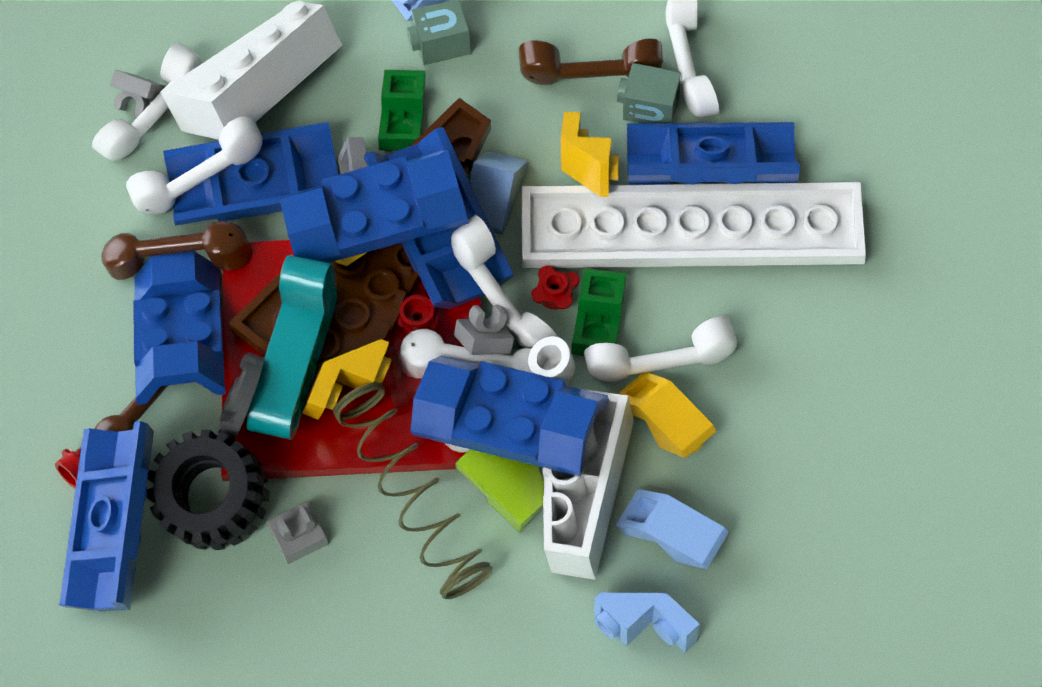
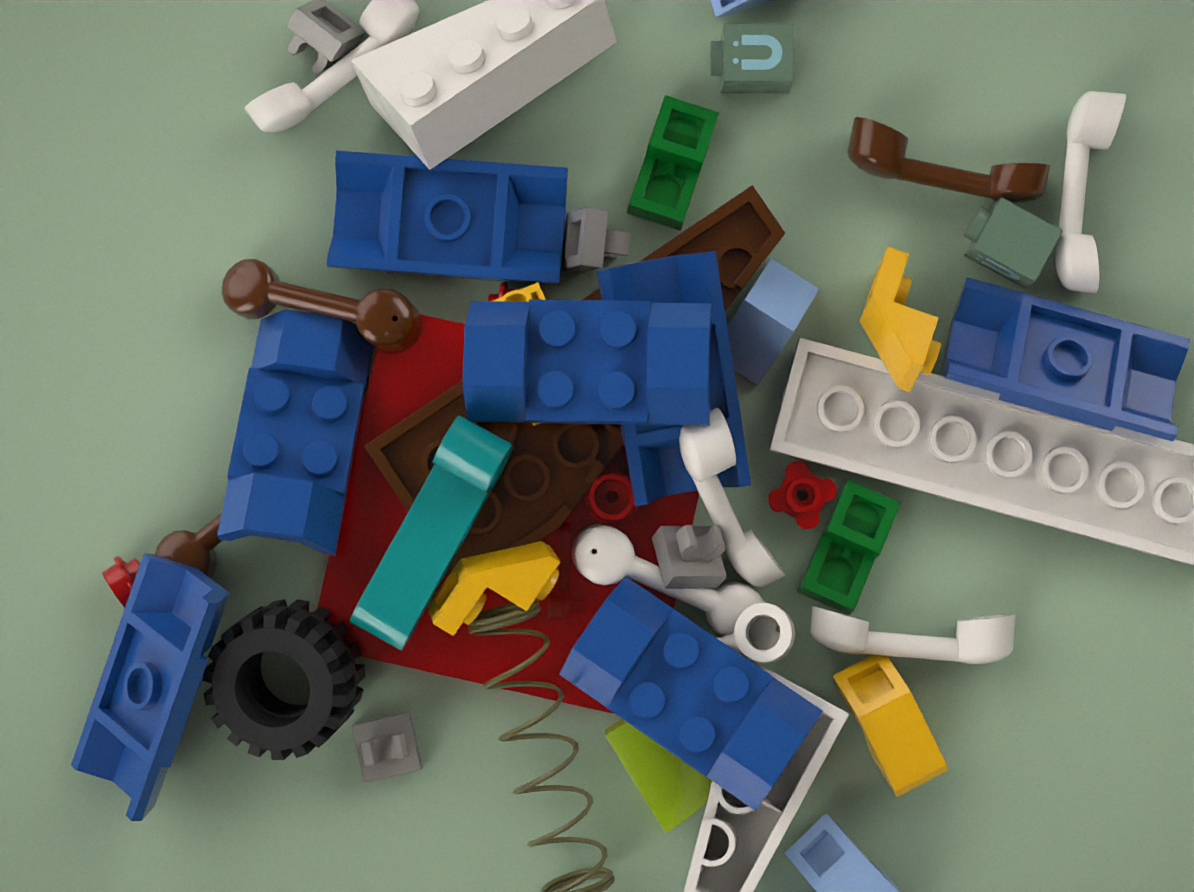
camera: 10 degrees right, 25 degrees up
white piece [126,116,263,215] -> none
dark grey tile [217,352,264,440] -> none

